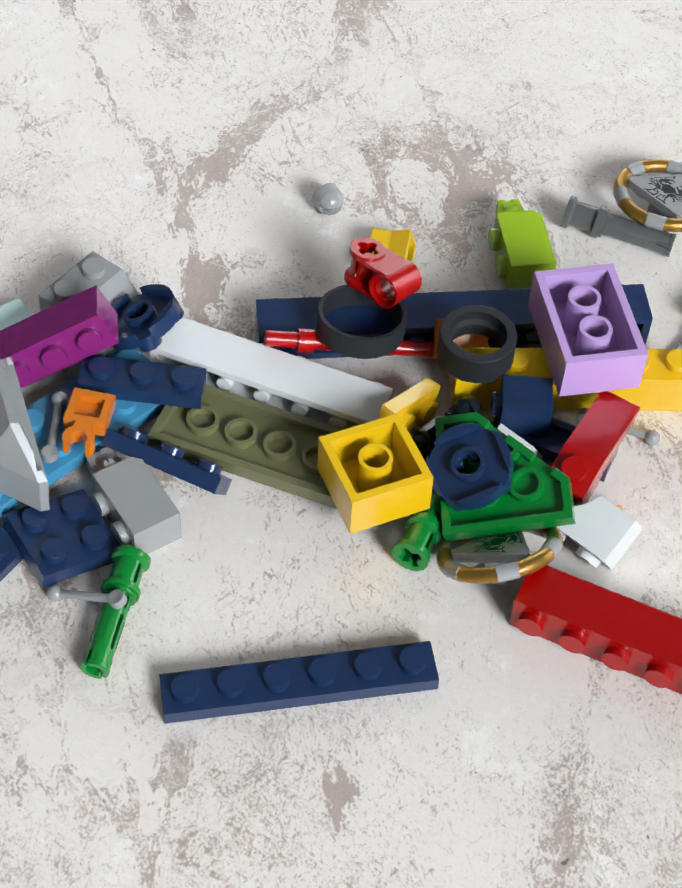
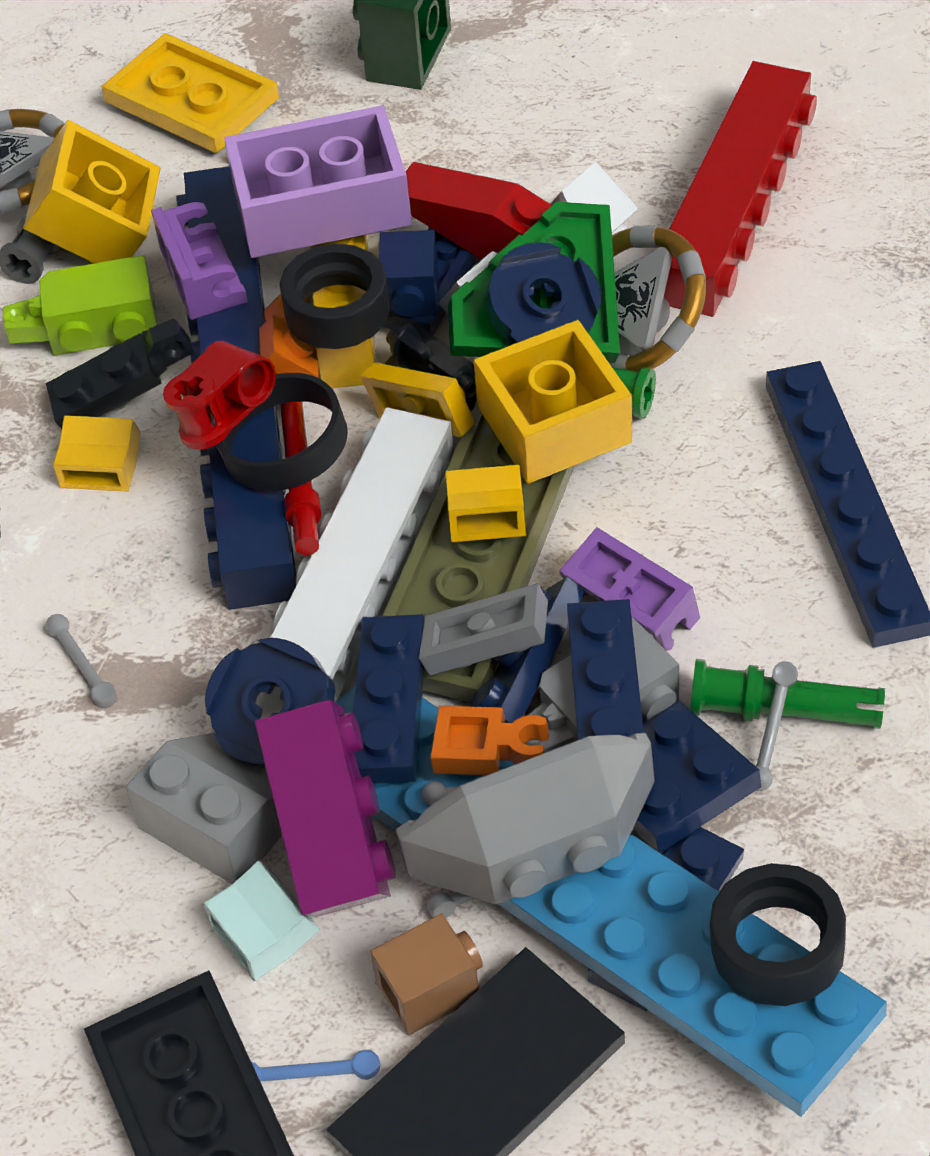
camera: 85 degrees left, 0 degrees up
none -> yellow brick [23,120,161,263]
none -> black hinge [46,319,194,429]
none -> light grey hinge [46,614,117,708]
none -> medium lavender hinge [151,202,248,320]
none -> light grey plate [419,583,548,675]
none -> yellow piece [446,465,526,542]
none -> medium lavender hinge [559,527,700,650]
none -> dark blue plate [567,599,644,740]

